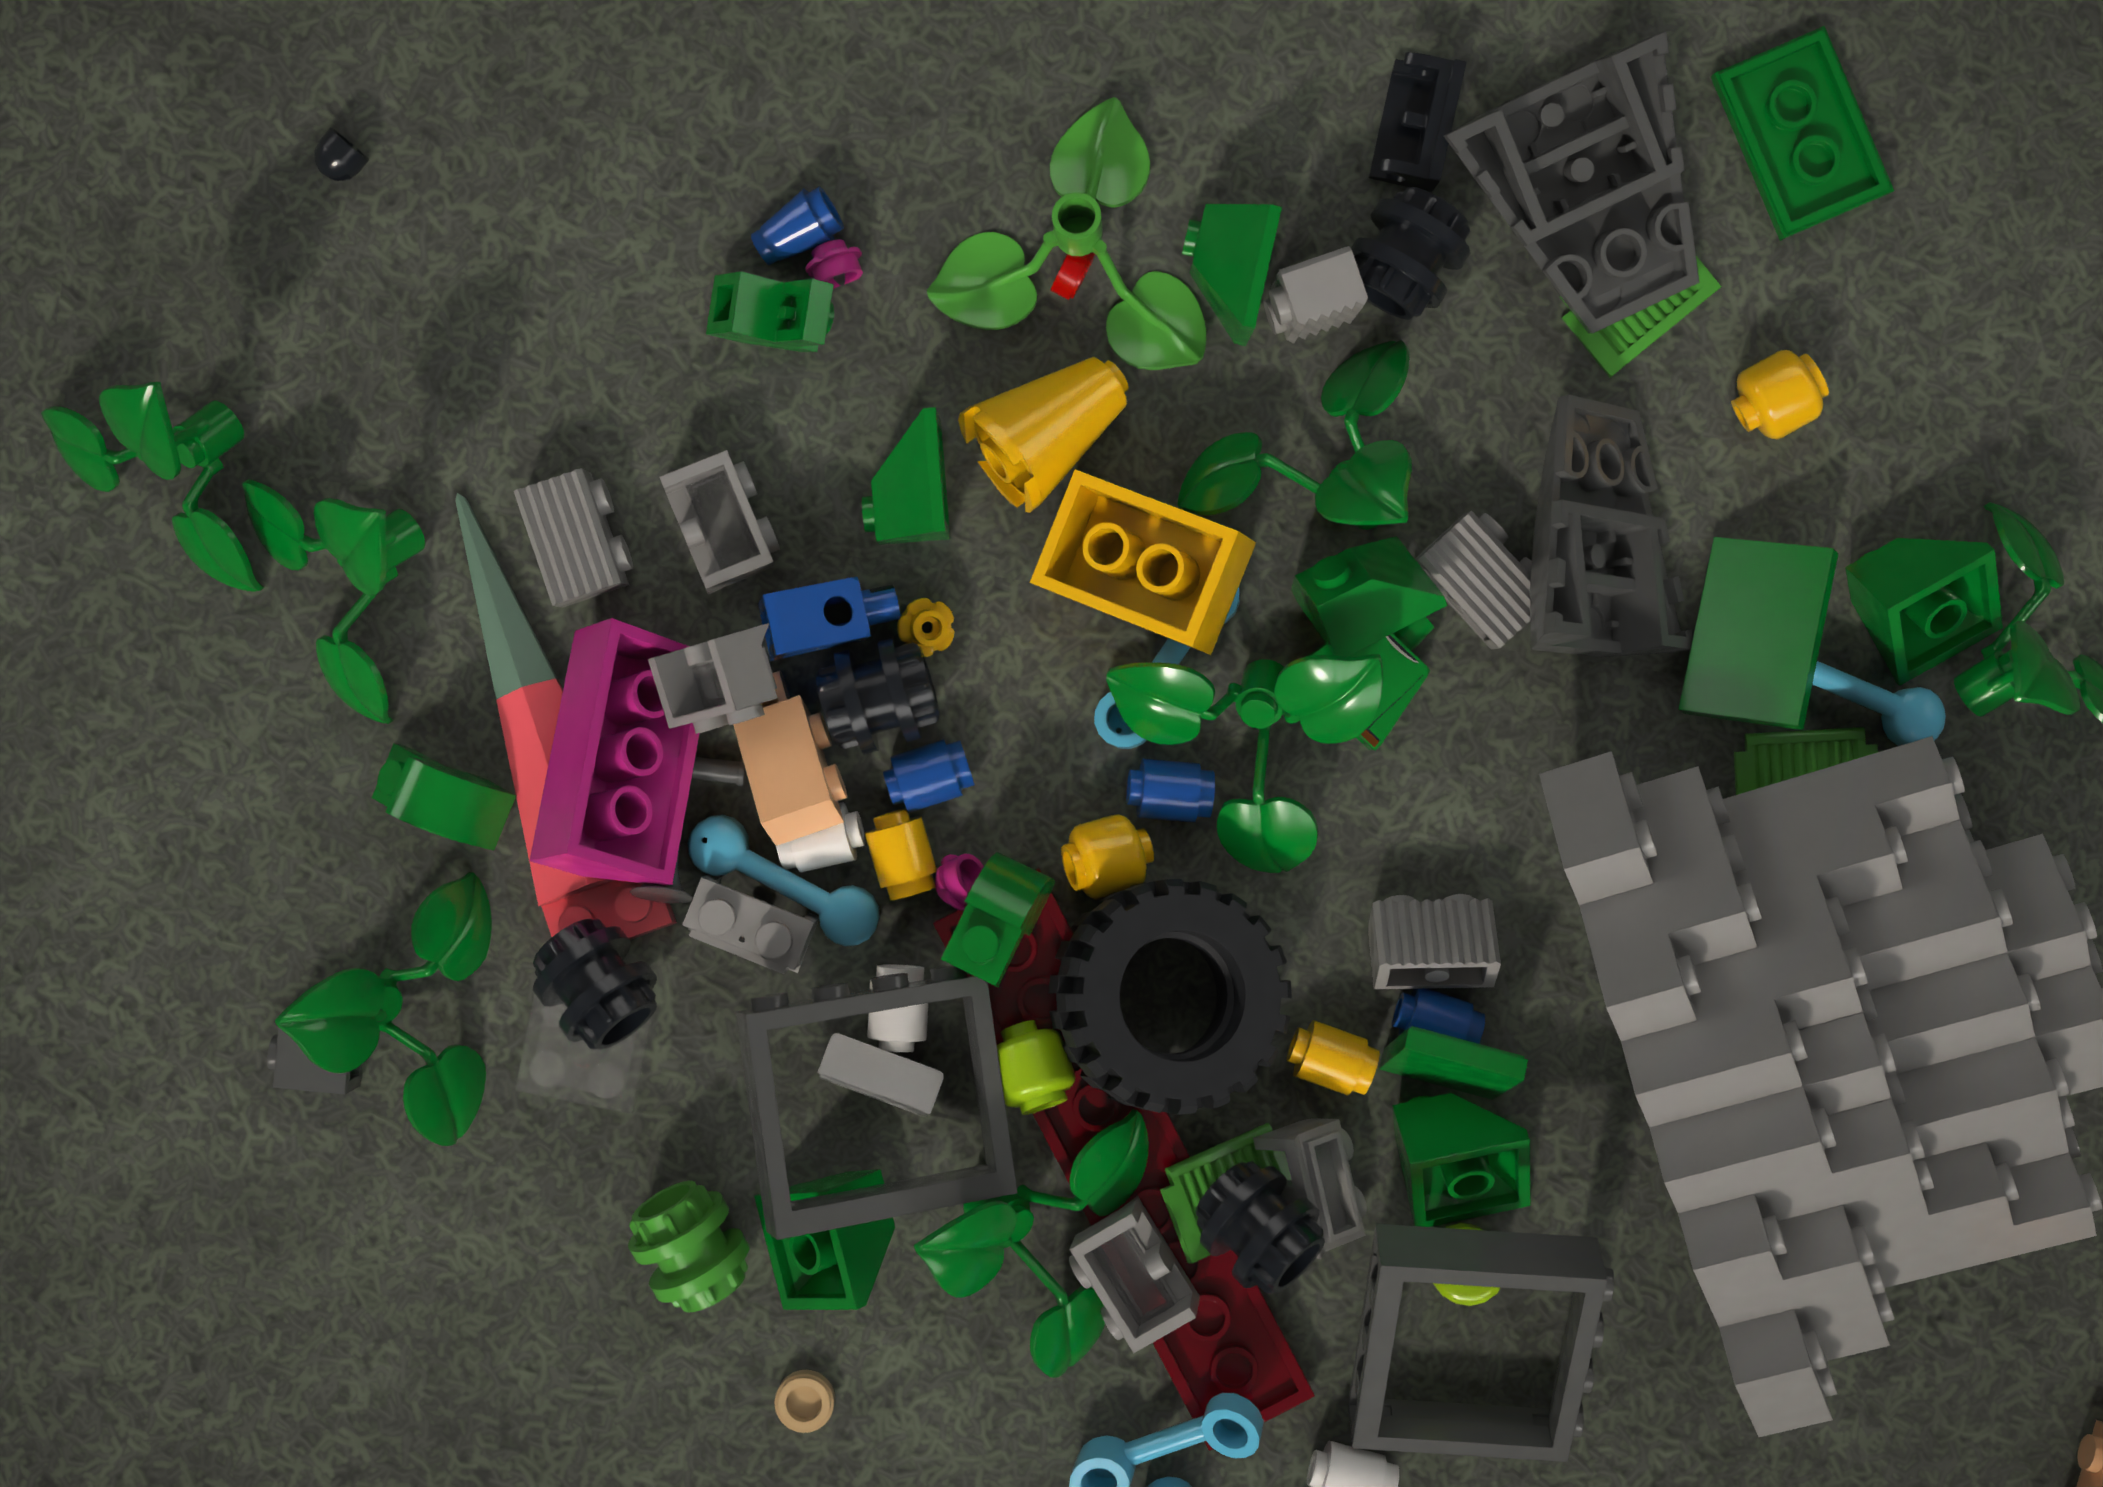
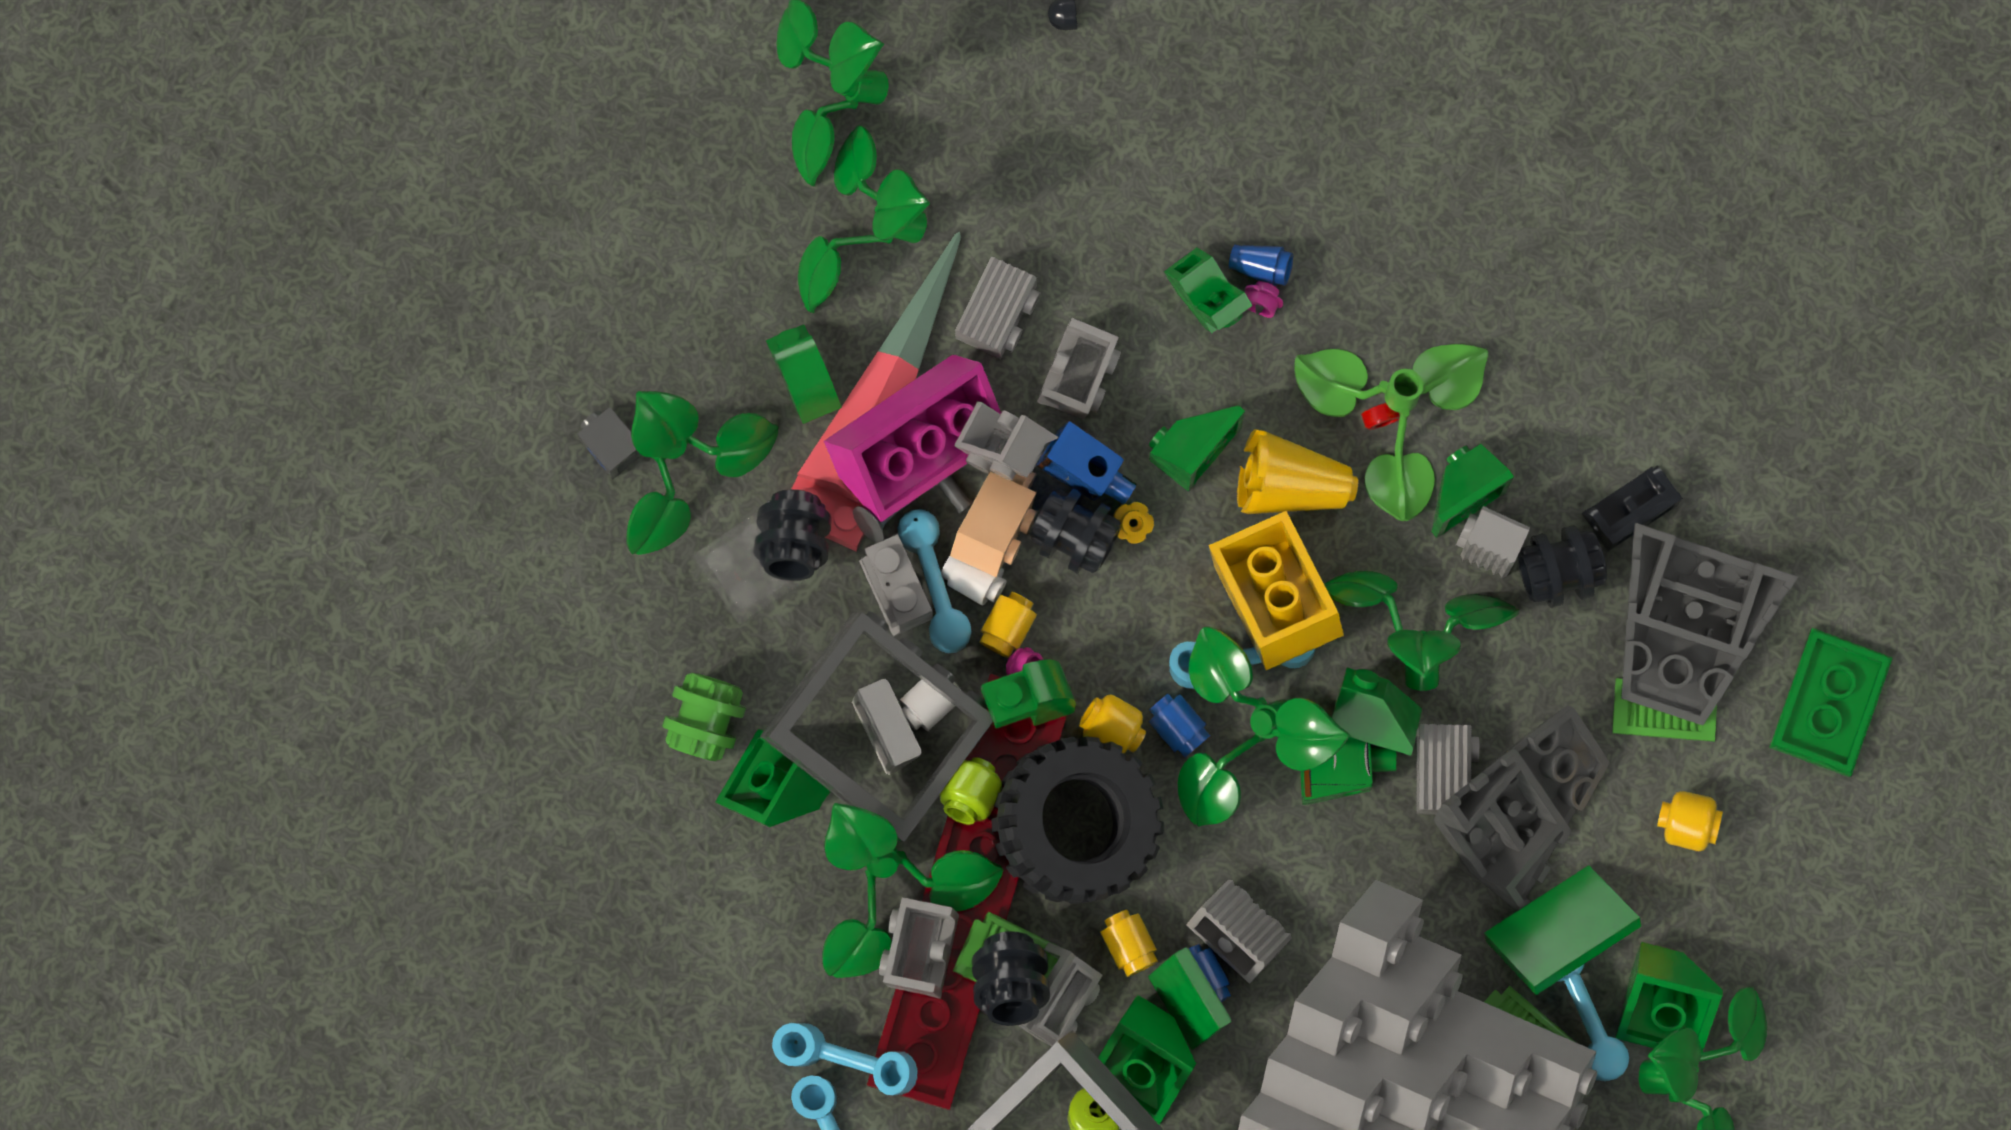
camera: 45 degrees right, 10 degrees down
tan tile [775,1370,835,1433] -> none
blue brick [883,739,975,813] -> none

